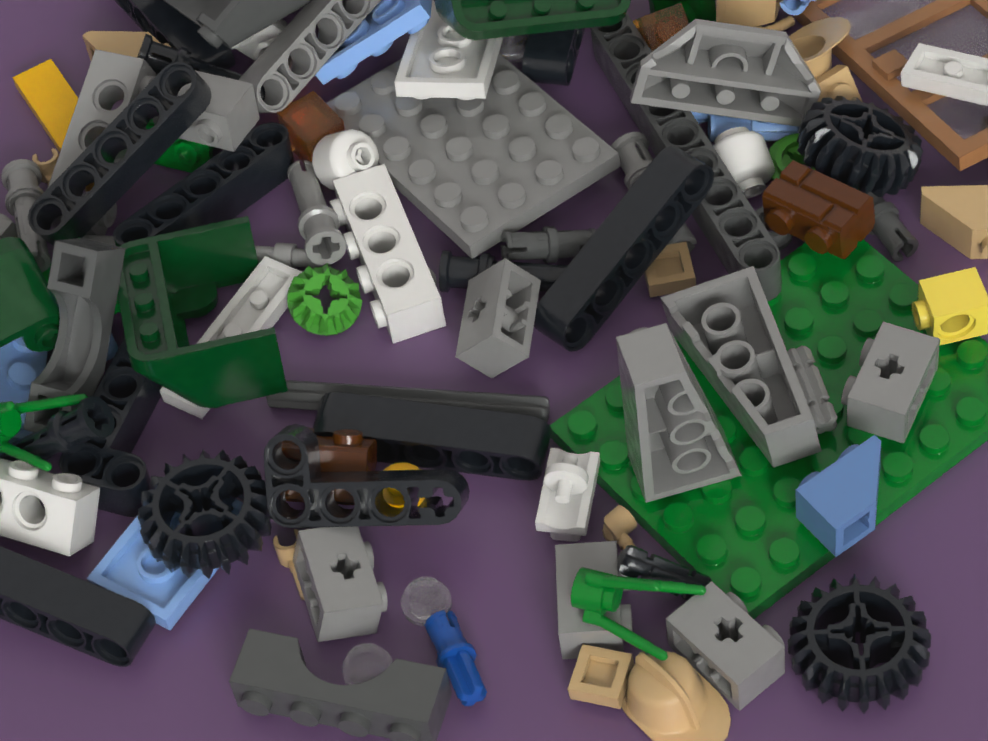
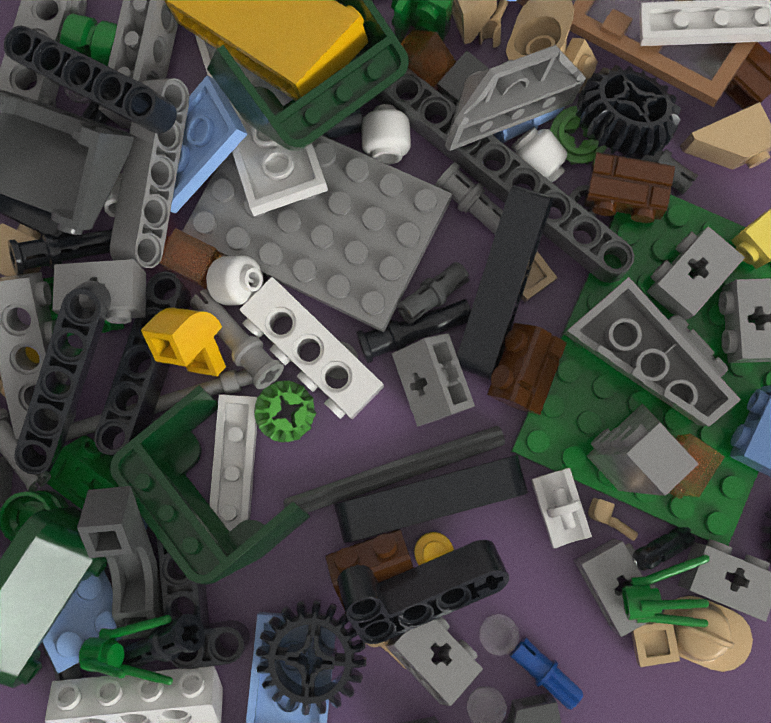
camera: 35 degrees left, 30 degrees up
none -> yellow brick [141,308,226,377]
none -> white head [361,104,411,165]
none -> reddish brown brick [487,323,567,415]
none -> light grey brick [646,226,745,320]
none -> clear orange brick [669,434,725,499]

